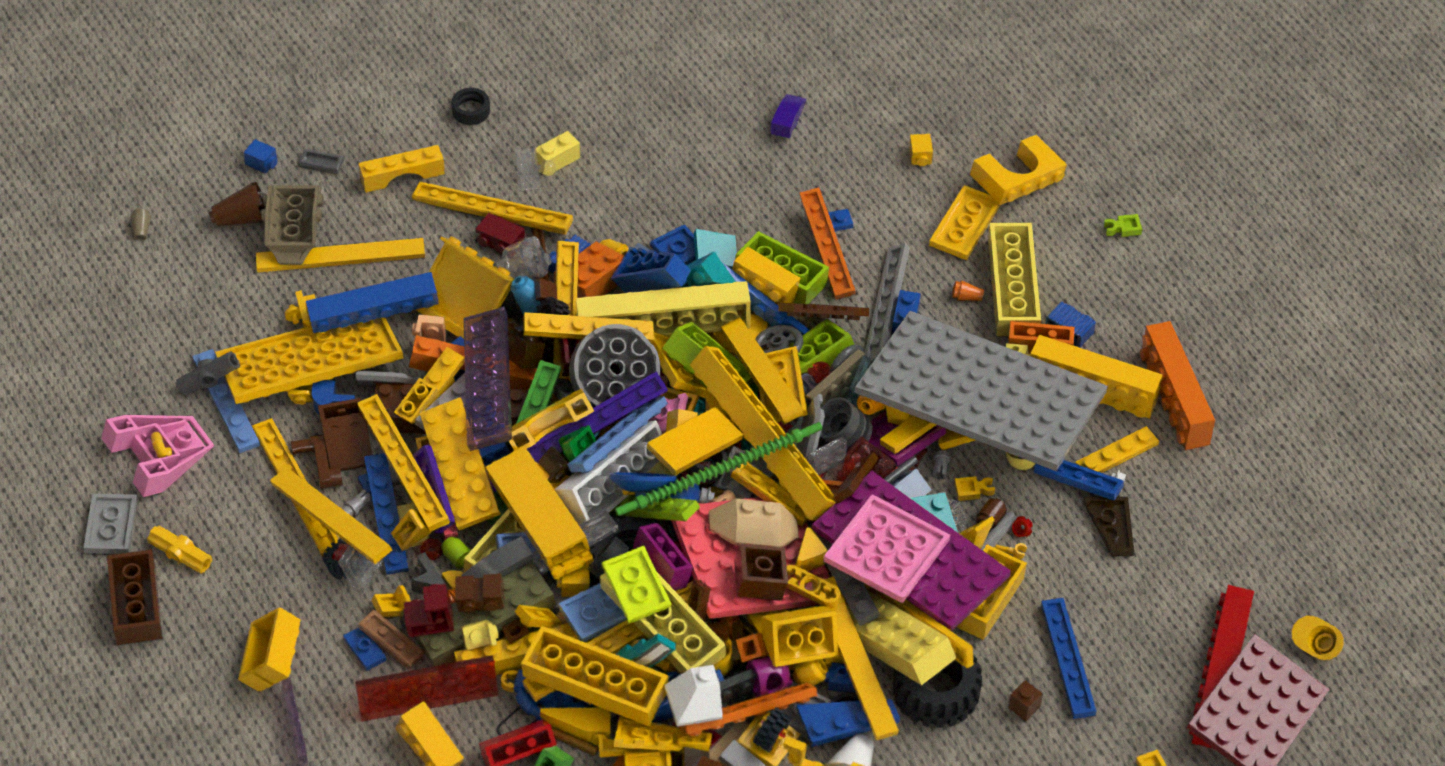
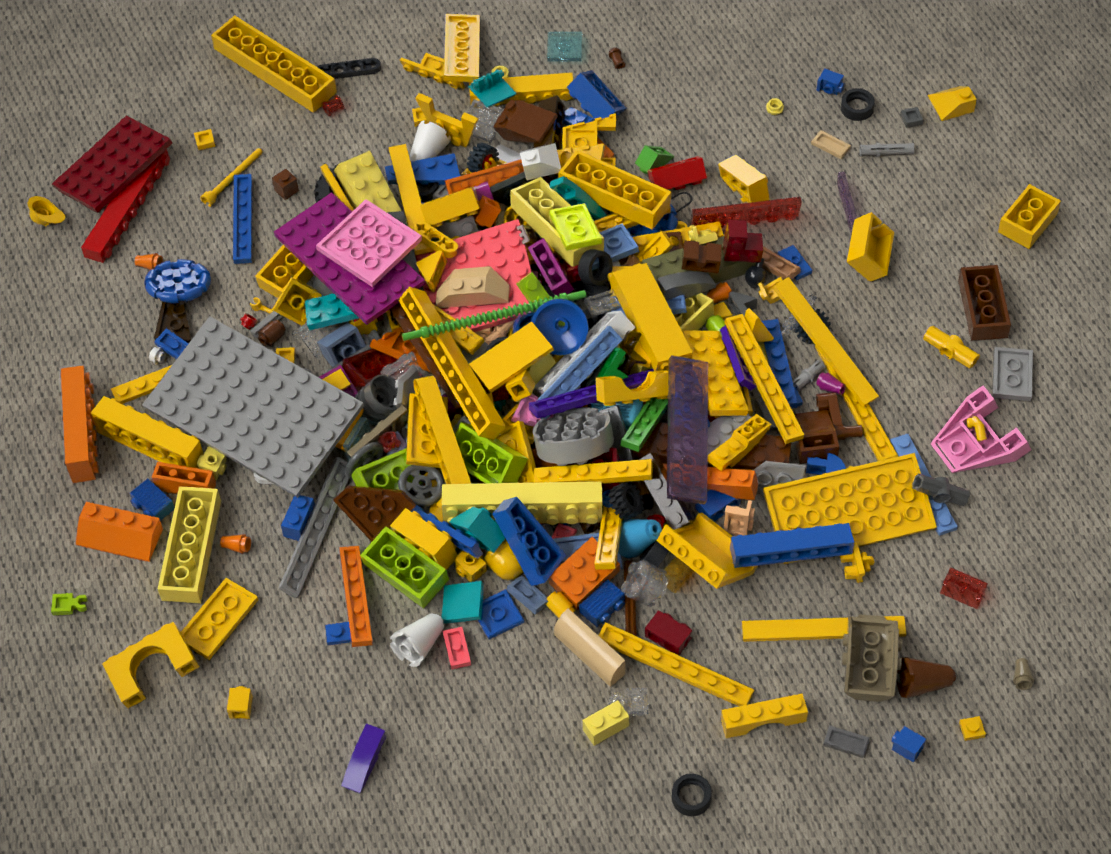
camera: 170 degrees left, 5 degrees up
reddish brown tile [535,278,557,301] -> none
reddish brown brick [734,543,788,601] -> none
reddish brown tile [832,452,878,504] -> none
none -> orange slope [76,502,163,562]
none -> orange cone [135,253,163,270]
none -> blue plate [144,259,211,303]
none -> yellow piece [200,148,262,207]
none -> white cone [390,613,444,667]
none -> coral plate [443,627,471,670]
none -> tan brick [554,609,625,687]
none -> magenta cone [816,372,846,395]
none -> clear red hinge [940,567,988,609]
none -> yellow plate [959,716,986,741]
none -> yellow brick [998,184,1061,249]

